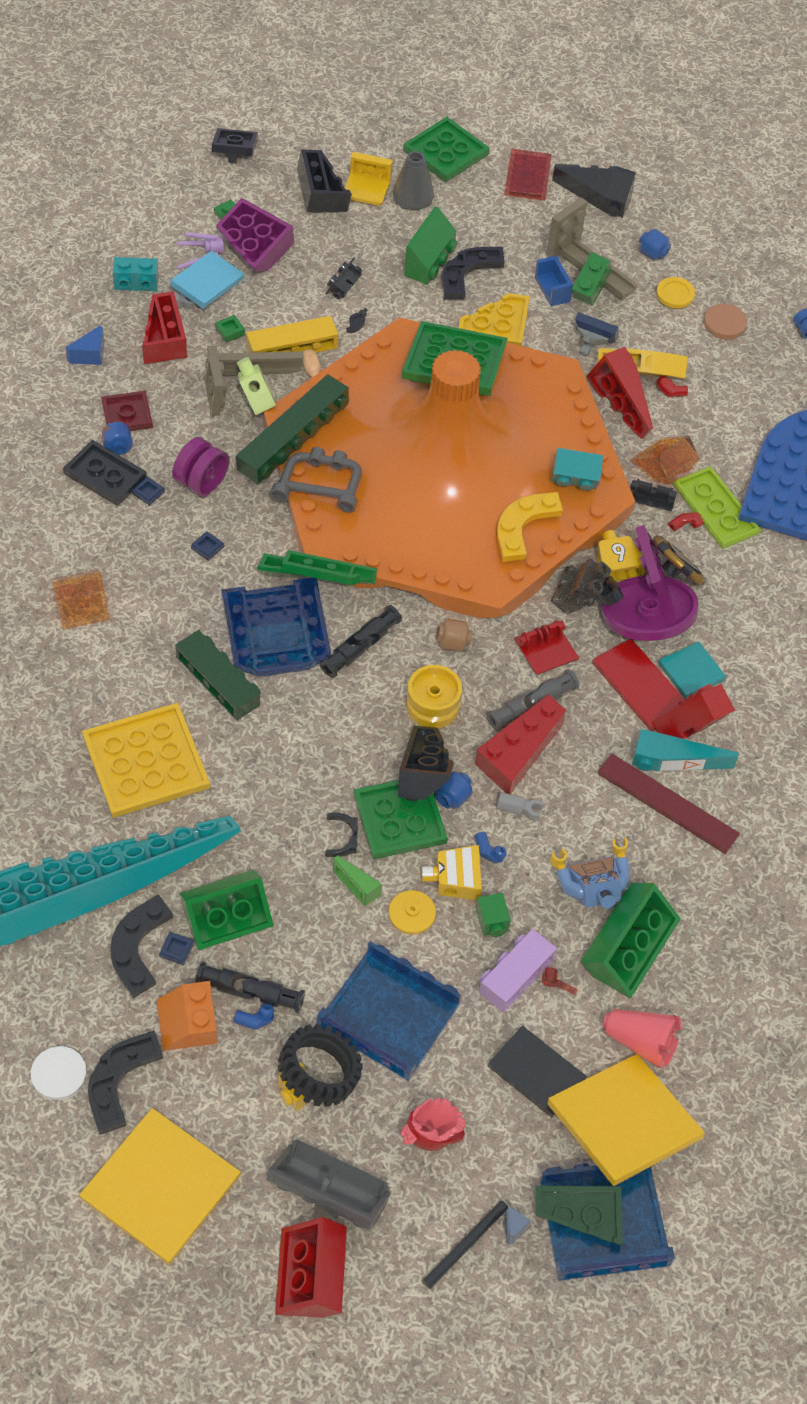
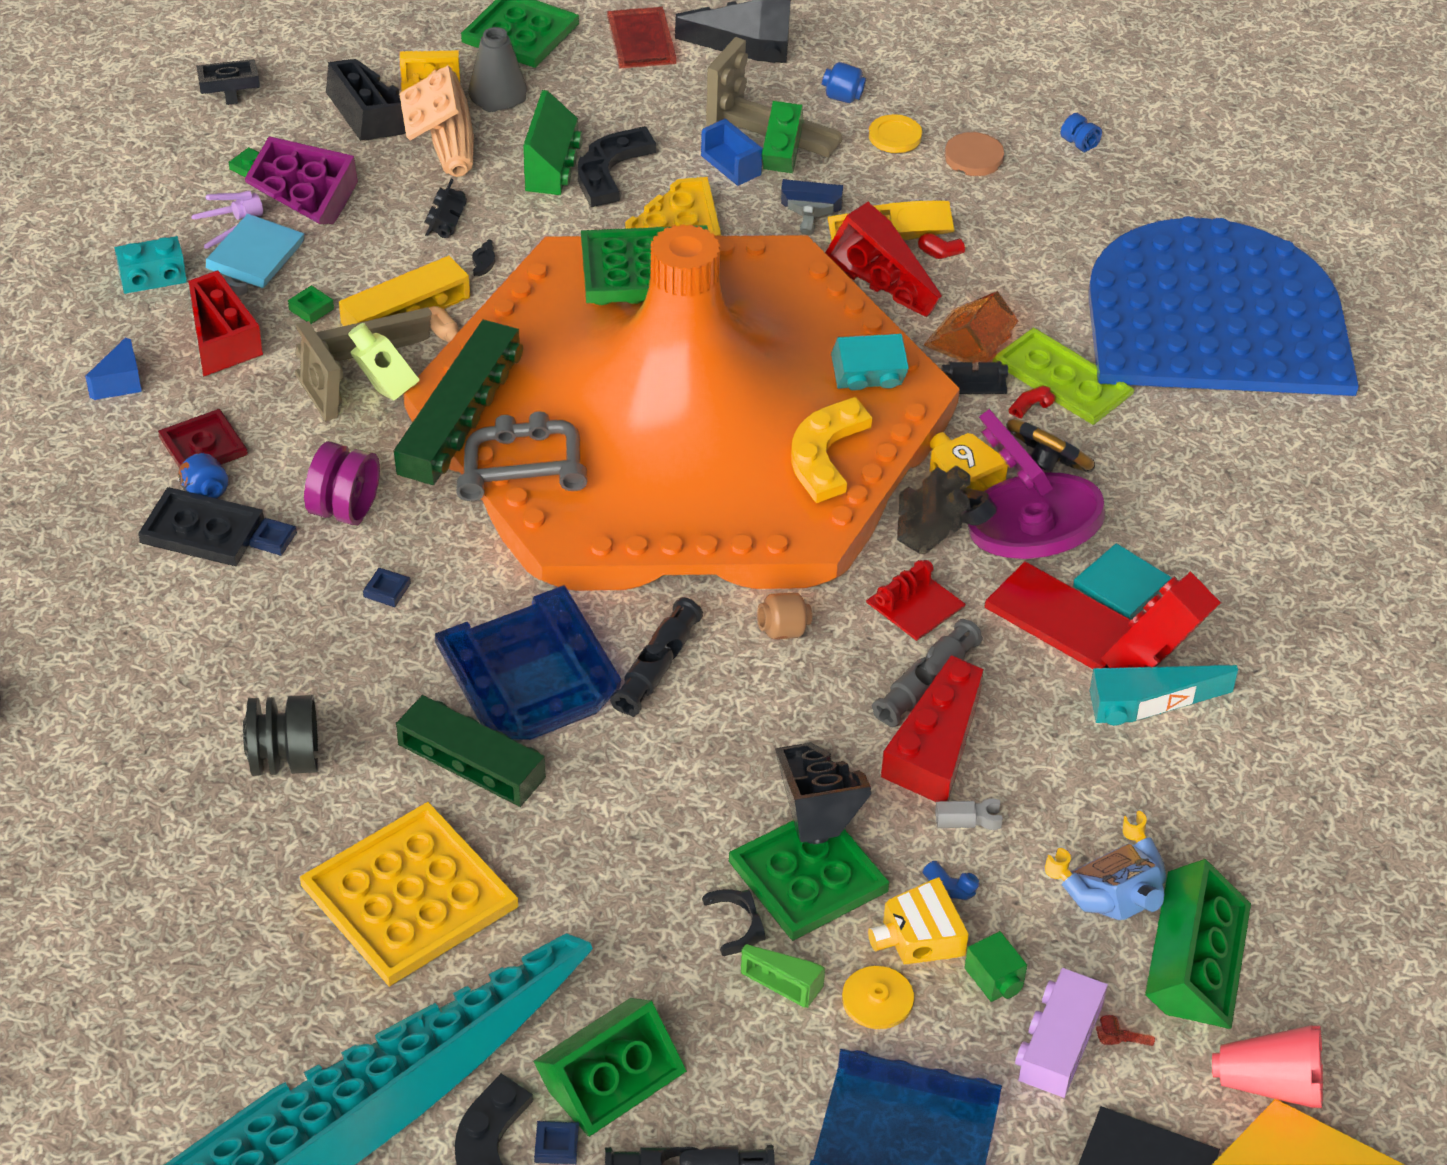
camera: 15 degrees left, 10 degrees down
clear orange slope [51,569,111,629] -> none
green wedge [258,550,378,586] -> none
yellow wheel [406,665,462,729] -> none
blue head [435,771,473,809] -> none
dark red tile [598,754,740,855] -> none
none -> pearl dark grey wheel [243,695,318,776]
none -> light nougat plate [400,66,474,177]

